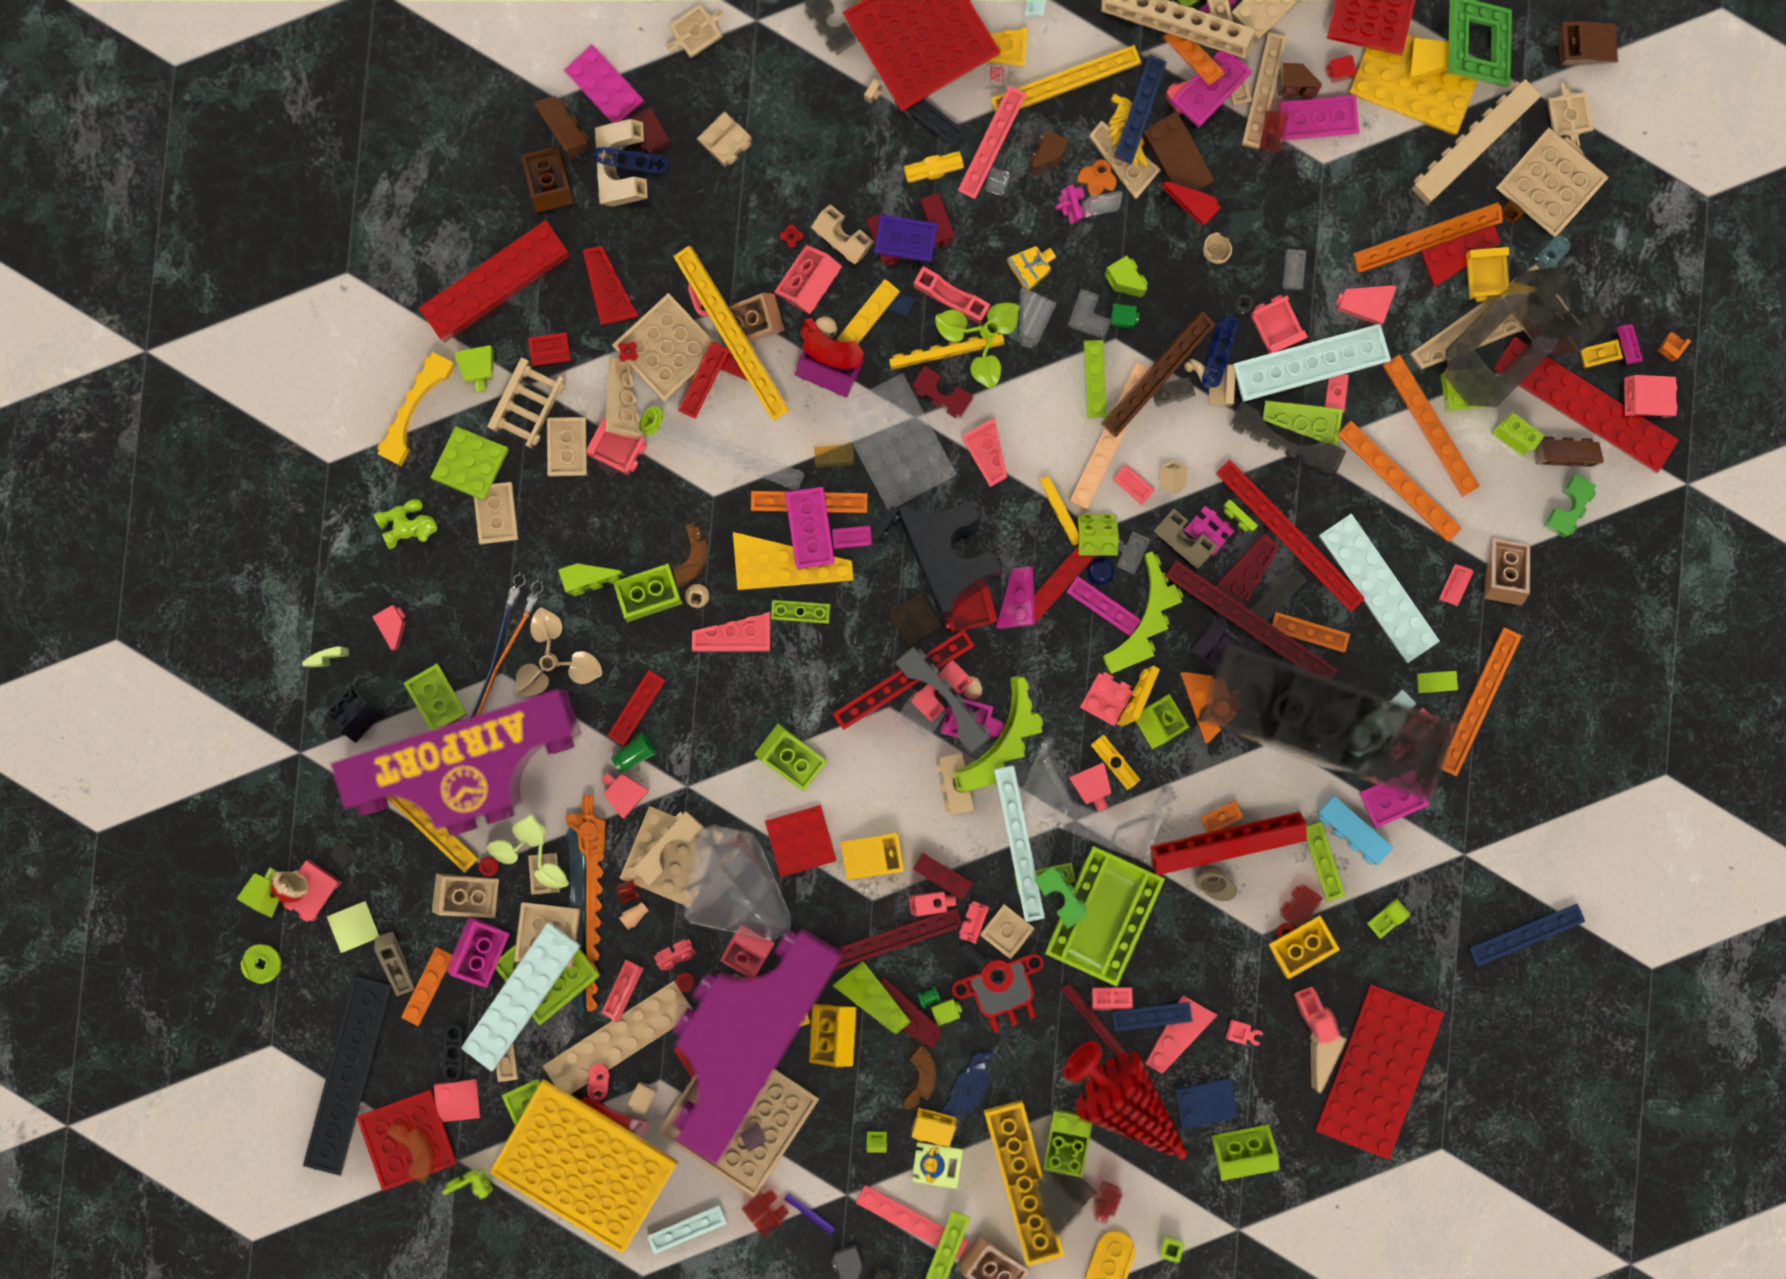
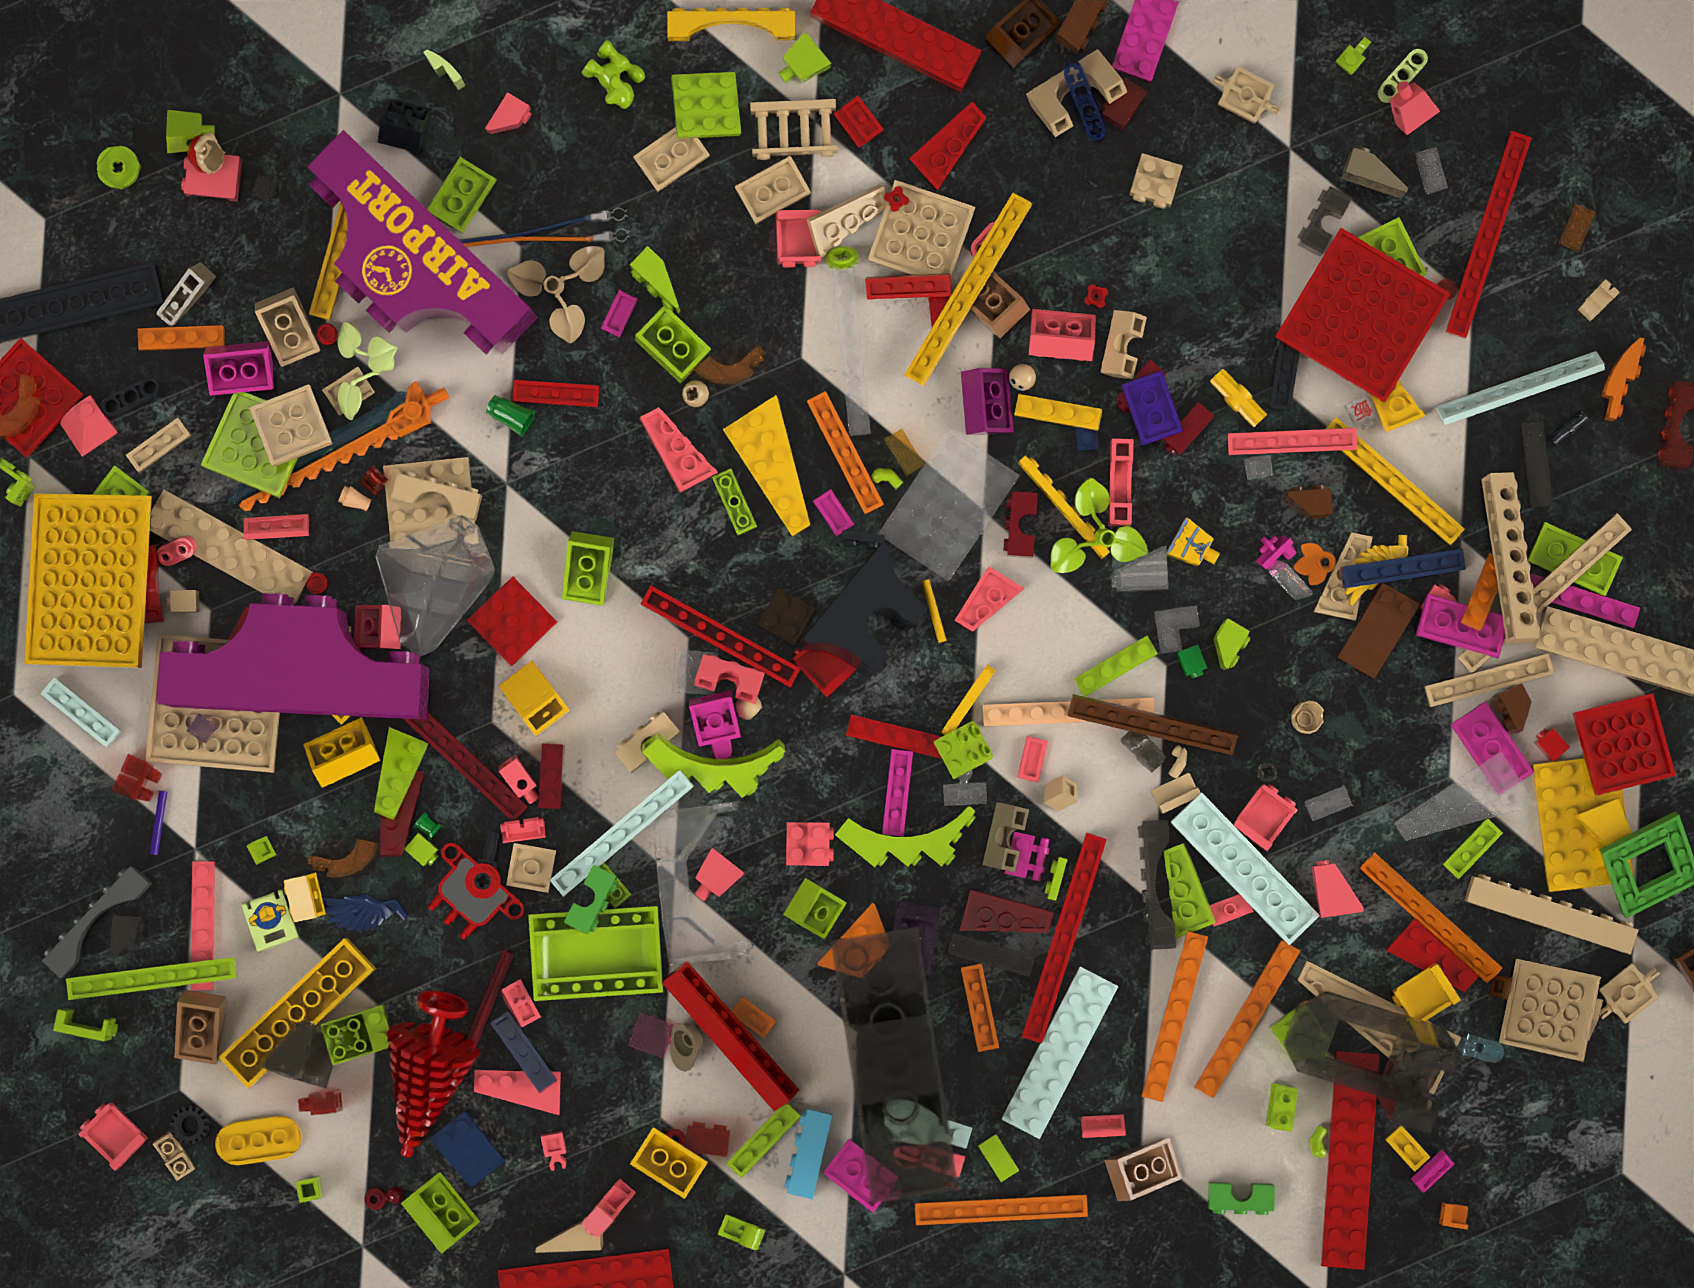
camera: 55 degrees right, 0 degrees up
yellowish green slope [327,901,379,953] -> none
light aqua plate [462,922,580,1071] -> none
coral torso [601,772,649,819] -> none
coral hinge [654,939,697,971] -> none
dark pink tile [785,487,835,569] -> none
red arch [800,318,864,369] -> none
tan plate [864,79,882,103] -> none
dark grey arch [895,647,990,753] -> none
dark pink wing [996,567,1035,629] -> none
clear blue piece [1087,558,1115,586] -> none
yellow piece [1091,735,1140,791] -> none
yellow wing [1116,666,1160,726] -> none
red slope [1160,181,1221,226] -> none
dark red plate [1165,560,1338,686] -> none
clear blue beam [1202,316,1238,388] -> none
clear red brick [1259,110,1289,152] -> none
reddish brown slope [1536,436,1604,467] -> none
coral panel [1625,375,1677,418] -> none
none -> dark red plate [364,1187,404,1210]
none -> dark pink tile [601,290,638,338]
none -> clear pink piece [628,1013,674,1058]
none -> lime arm [871,468,903,489]
none -> yellow bar [921,579,947,643]
none -> lime arm [1309,1125,1328,1158]
none -> clear wing [1393,751,1537,841]
none -> lime plate [1442,818,1503,879]

